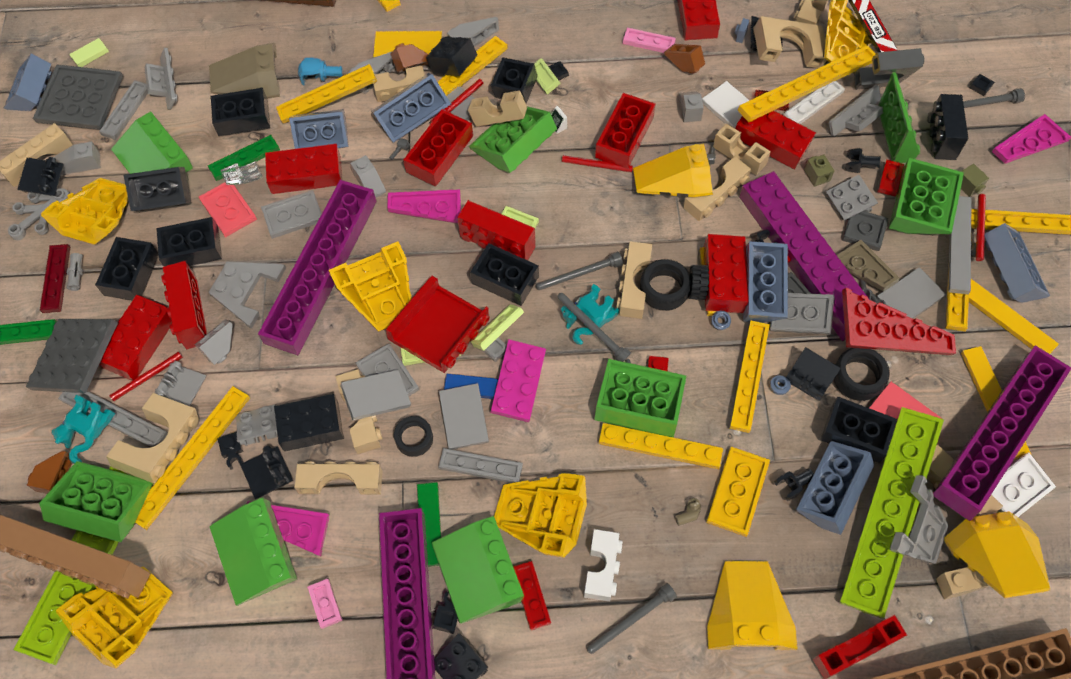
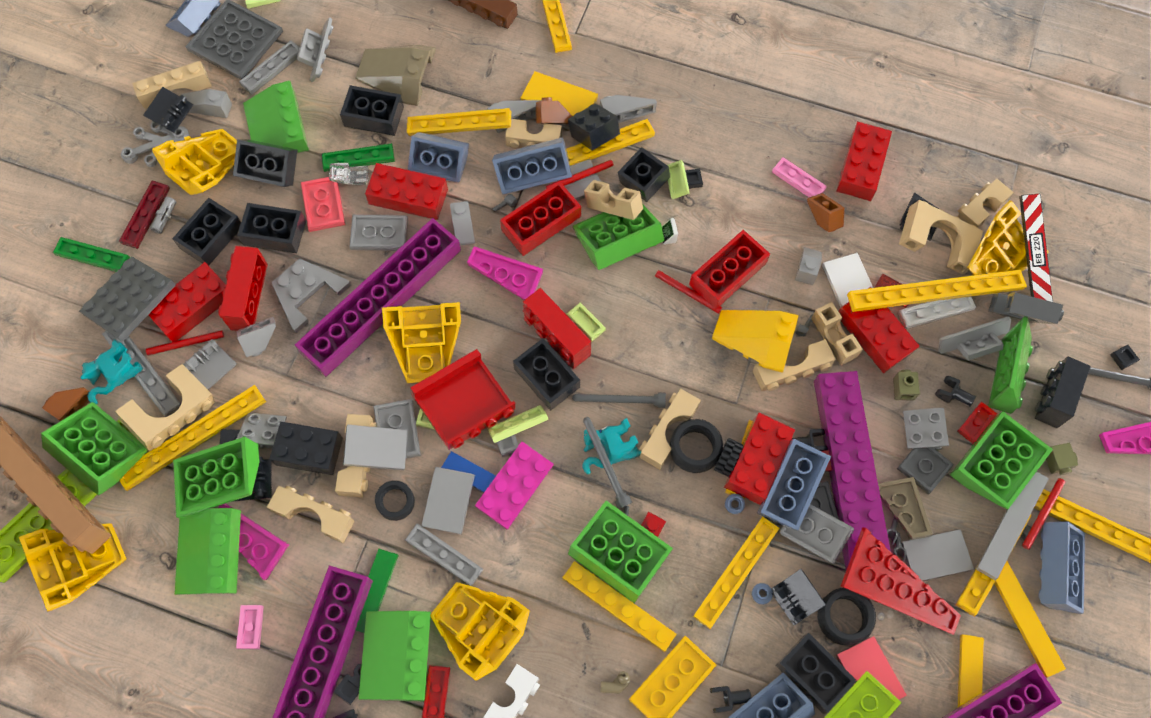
camera: 20 degrees right, 5 degrees up
dark azure piece [298,58,343,85] -> none
sand blue plate [735,18,749,43] -> none
none -> bright green slope [173,437,259,518]

